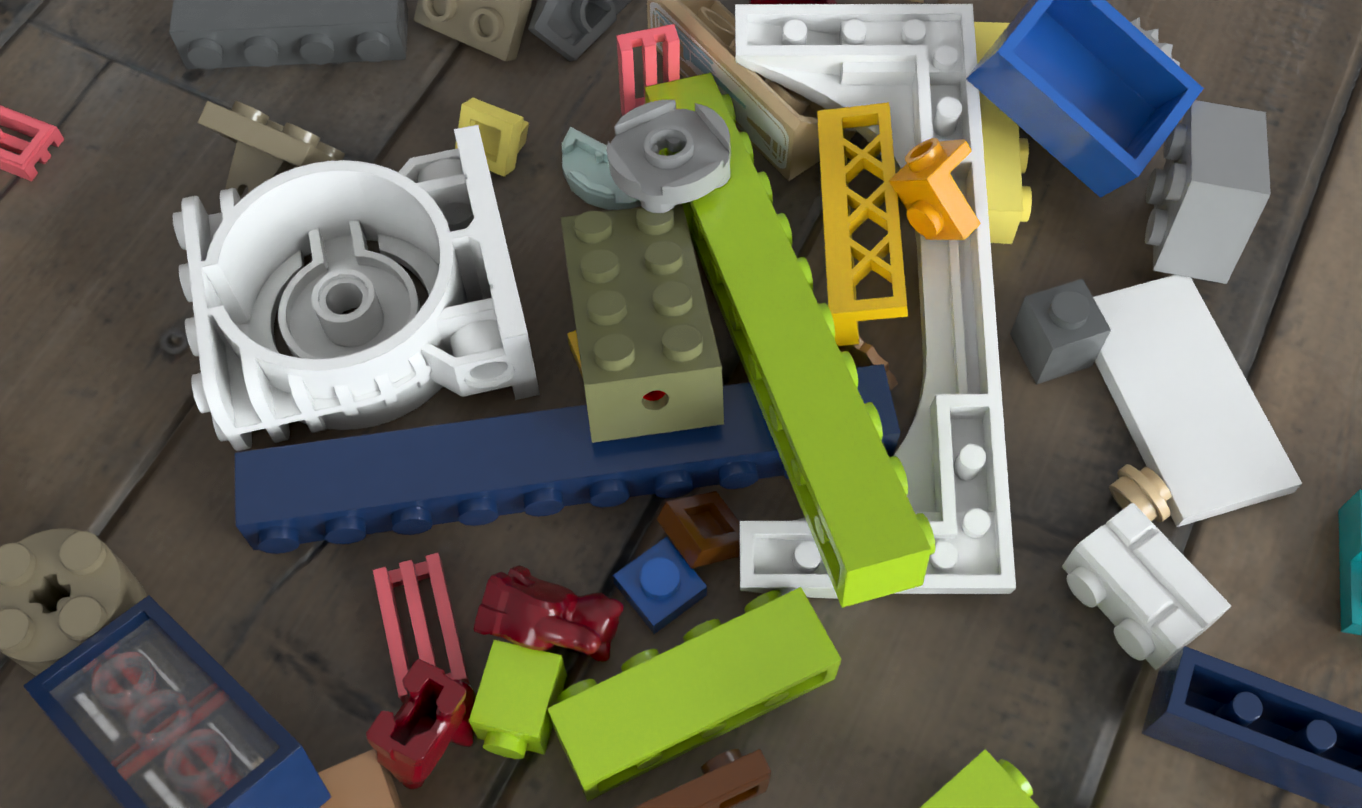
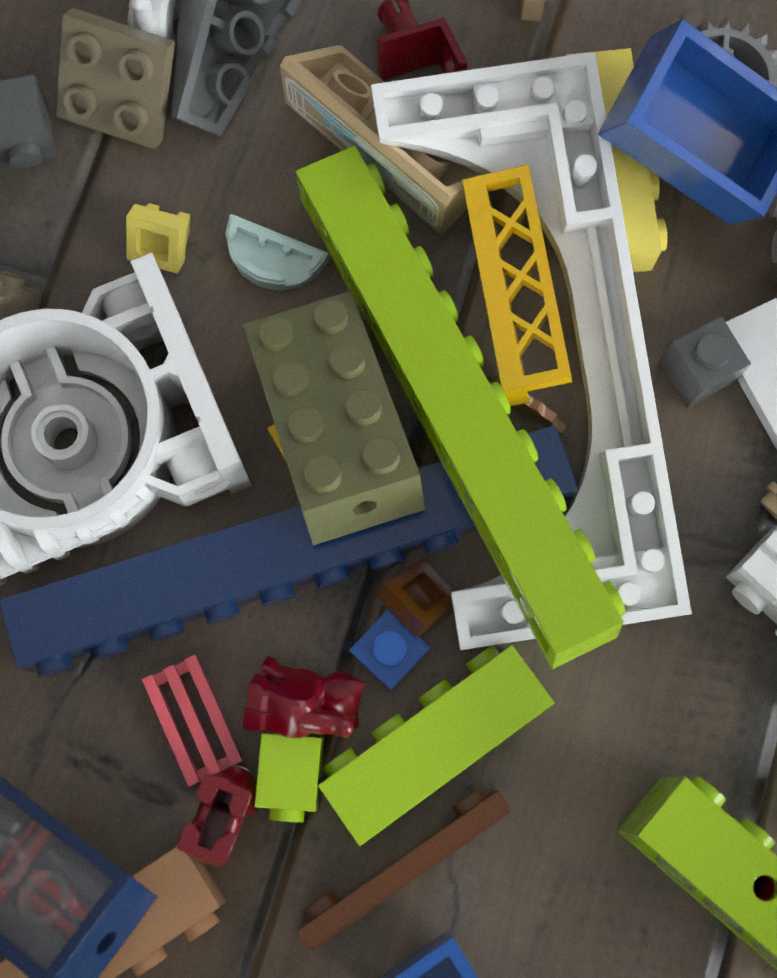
camera: 10 degrees left, 15 degrees up
light grey plate [606,100,731,213] -> none
coral tile [616,24,680,116] -> none
light orange bracket [889,138,981,240] -> none

